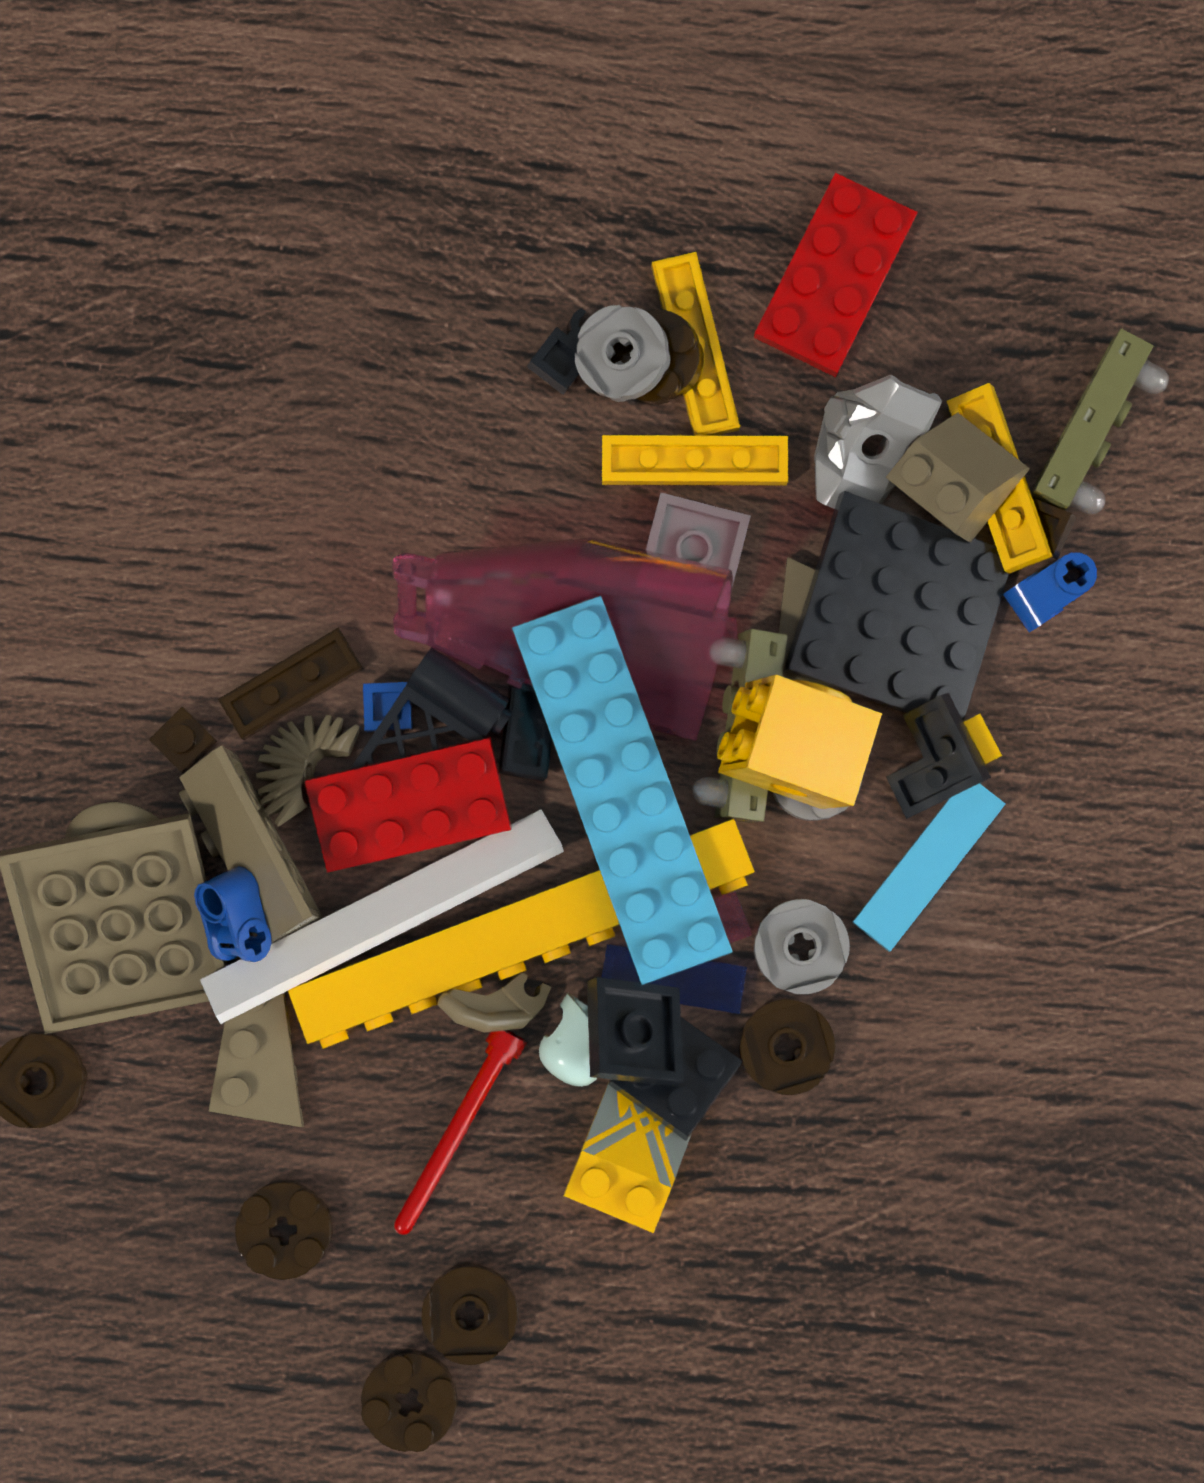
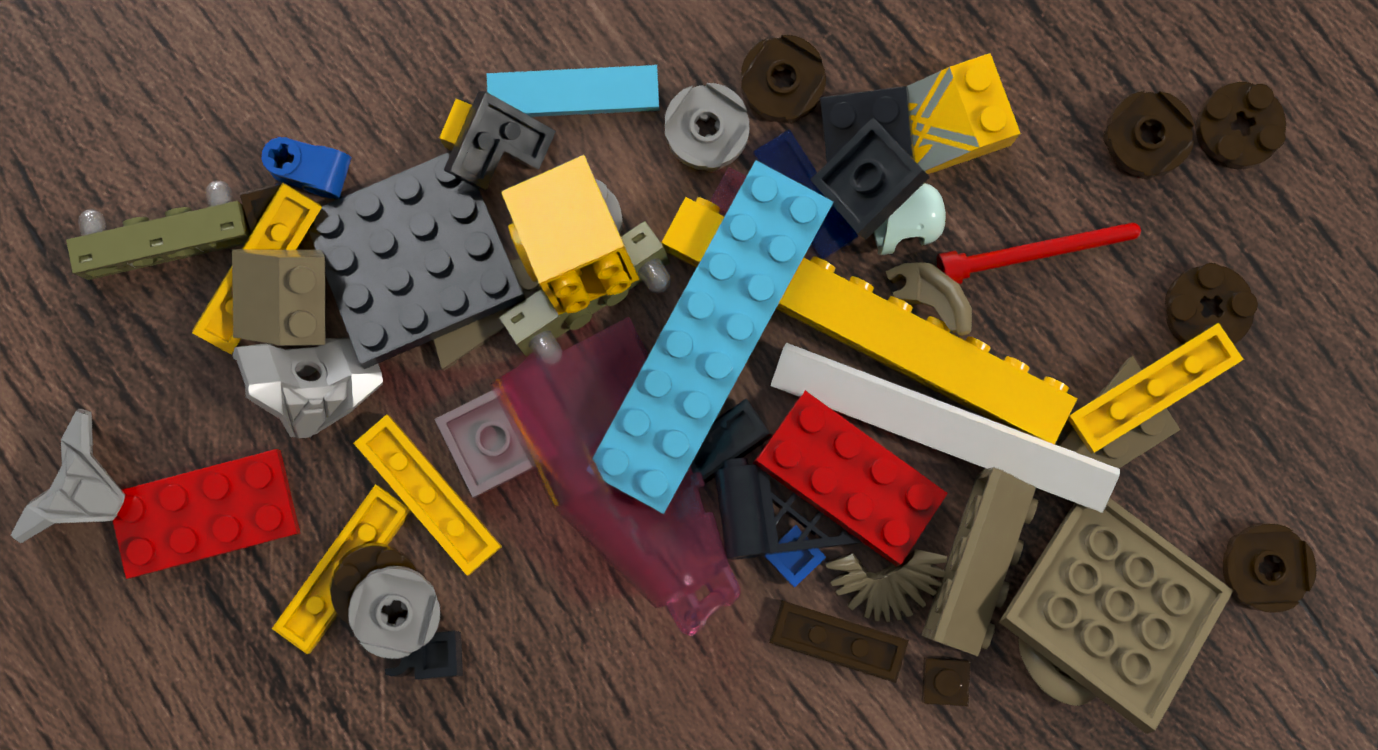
camera: 130 degrees left, 0 degrees up
blue piece [194,866,272,962] -> none
none -> light grey piece [11,409,125,543]
none -> yellow plate [1068,323,1244,454]

